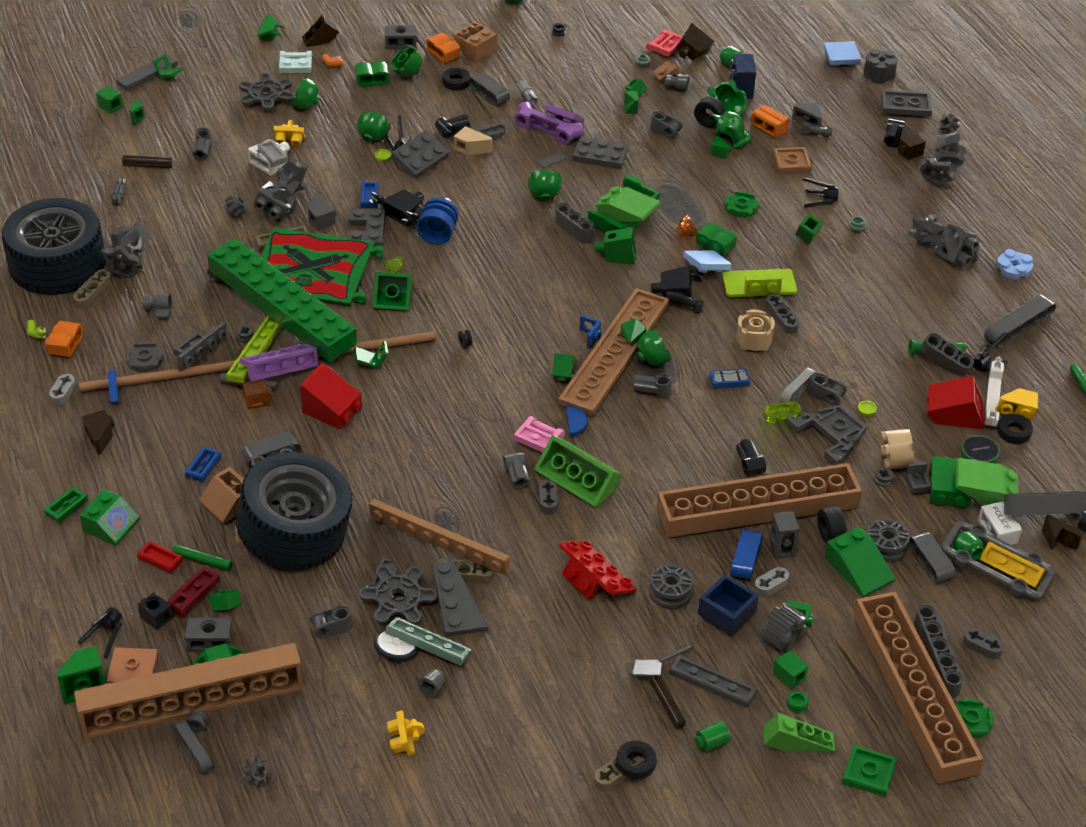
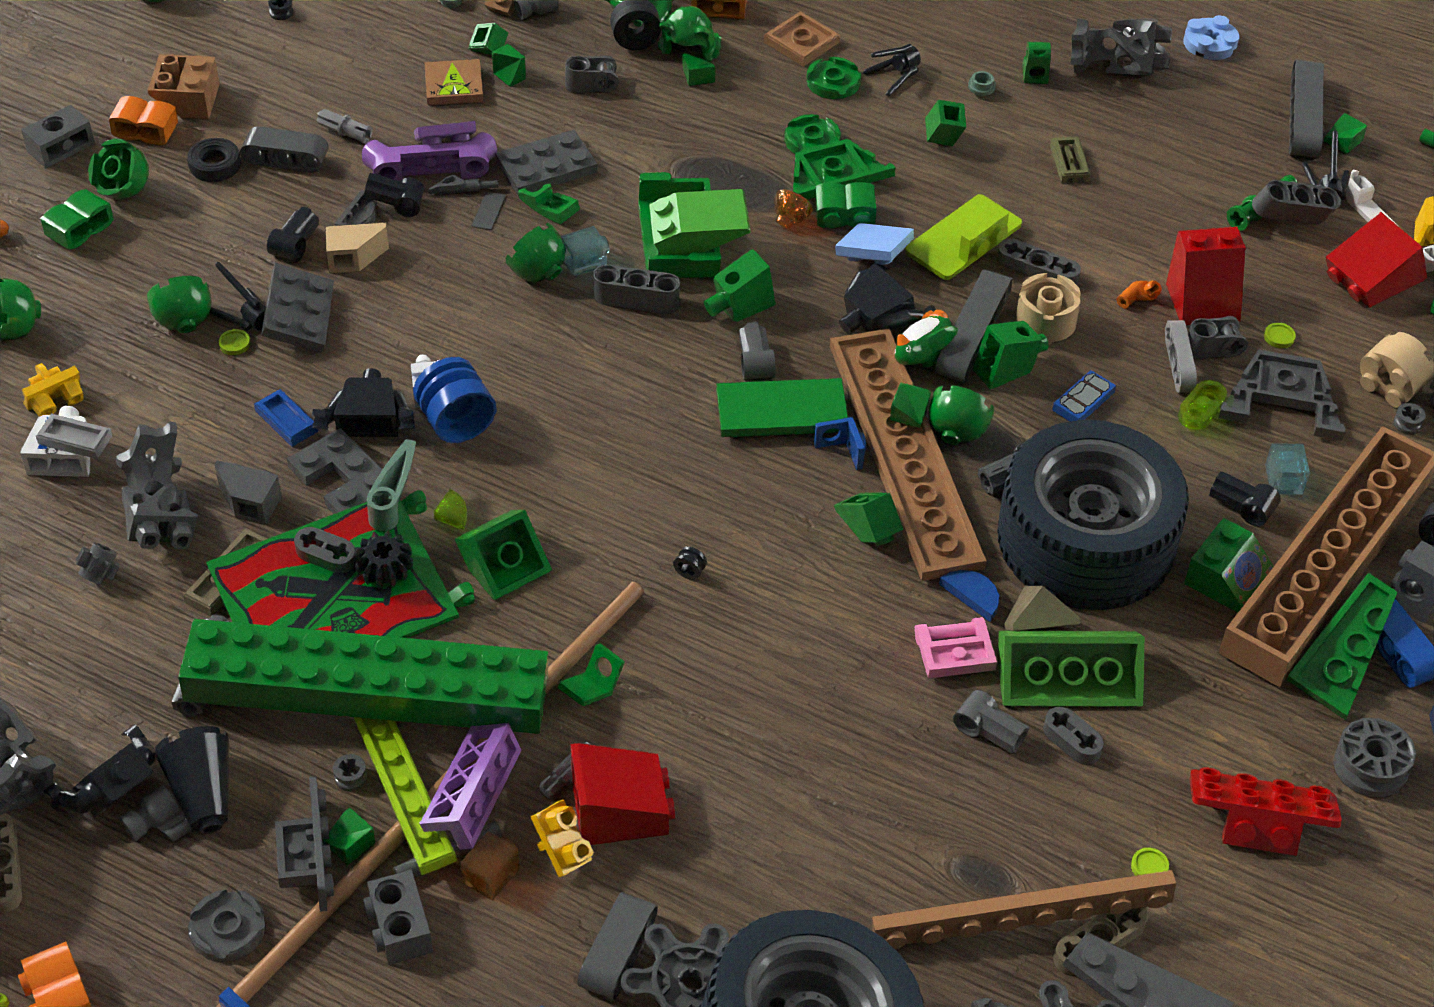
camera: 40 degrees left, 5 degrees up
none -> black torso [43,724,157,818]
none -> black cone [155,726,229,834]
none -> dark grey beam [294,527,356,573]
none -> green slope [323,808,376,865]
none -> black gear [355,530,413,589]
none -> black piece [363,173,424,217]
none -> dark grey brick [363,870,433,965]
none -> sand green piece [367,439,416,531]
none -> medium nougat tile [425,59,483,105]
none -> dark grey hand [428,175,498,195]
none -> green slope [518,184,580,224]
none -> yellow hips [530,799,594,877]
none -> clear light blue brick [561,226,610,276]
none -> green tile [716,378,848,437]
none -> dark grey piece [739,322,776,380]
none -> green wing [792,139,896,203]
none -> green tile [806,57,862,99]
none -> green animal [895,309,958,367]
none -> dark grey beam [935,269,1013,384]
none -> green torso [973,321,1049,390]
none -> black wheel [997,420,1189,610]
none -> dark tan slope [1004,586,1080,631]
none -> green leg [1022,41,1051,84]
none -> olive tile [1050,137,1091,183]
none -> orange arm [1116,280,1162,309]
none -> lime piece [1131,848,1169,876]
none -> red slope [1166,227,1246,326]
none -> green slope [1184,518,1274,613]
none -> clear light blue brick [1265,443,1310,494]
none -> green wing [1287,573,1398,721]
none -> green slope [1323,113,1367,154]

